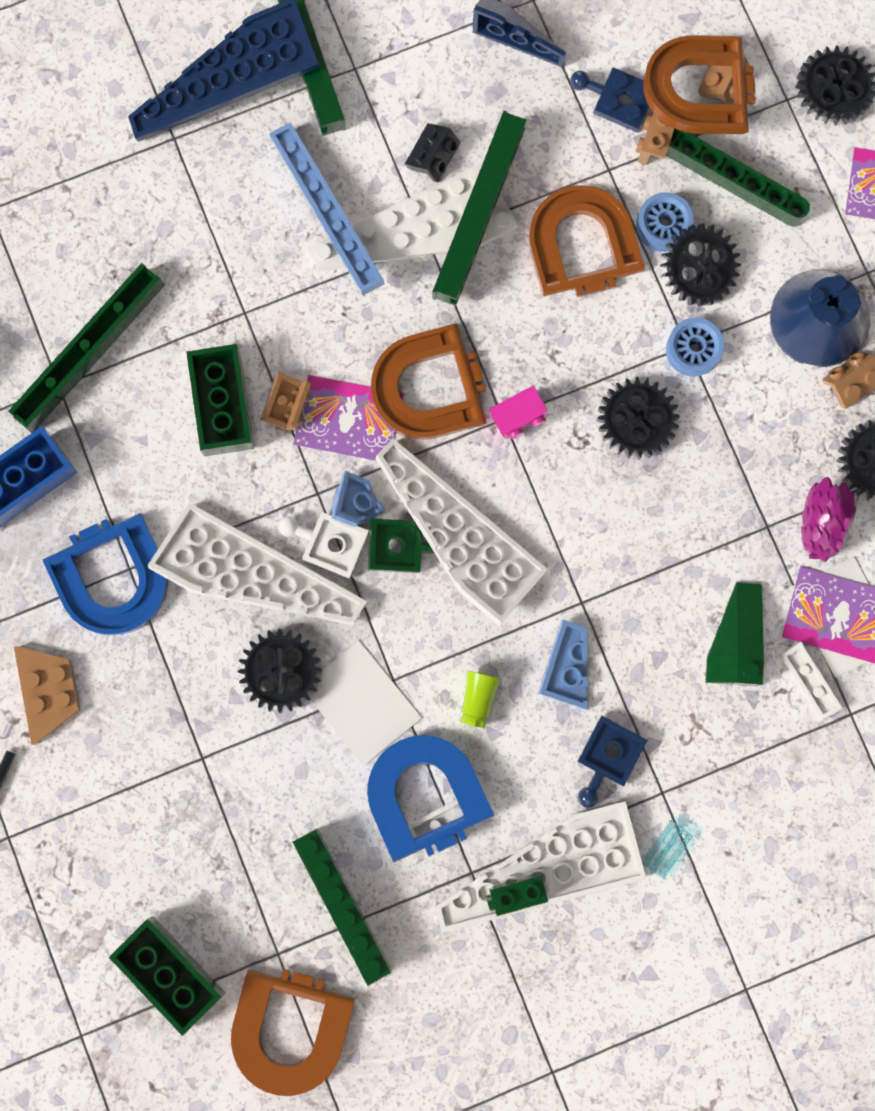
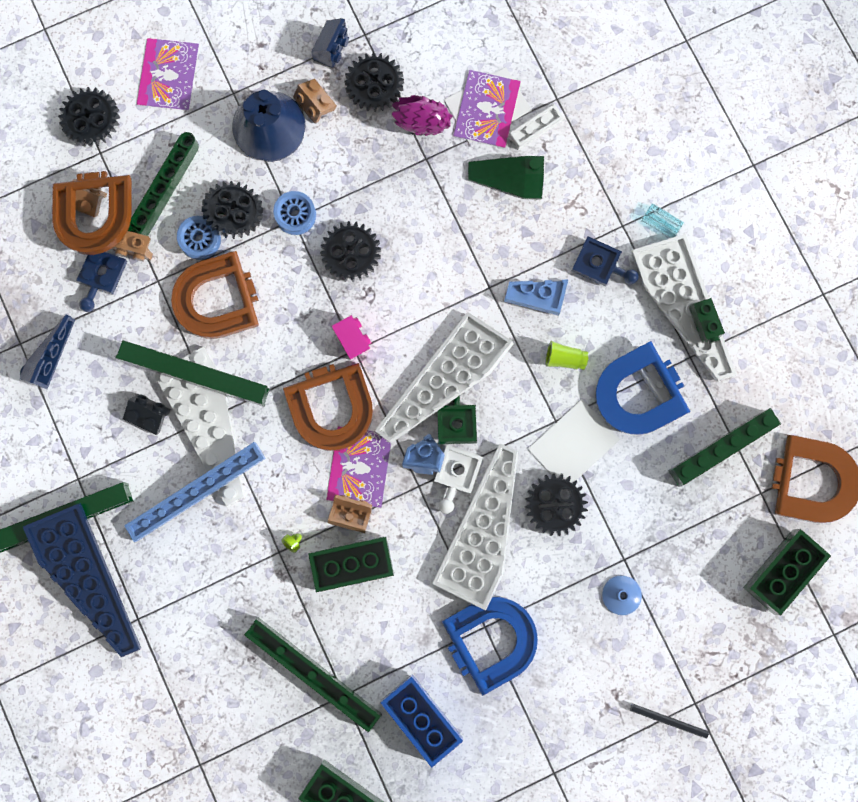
camera: 90 degrees left, 0 degrees up
medium nougat wing [14,646,81,745] -> none
none -> lime tile [281,533,302,553]
none -> medium blue dish [602,576,642,615]

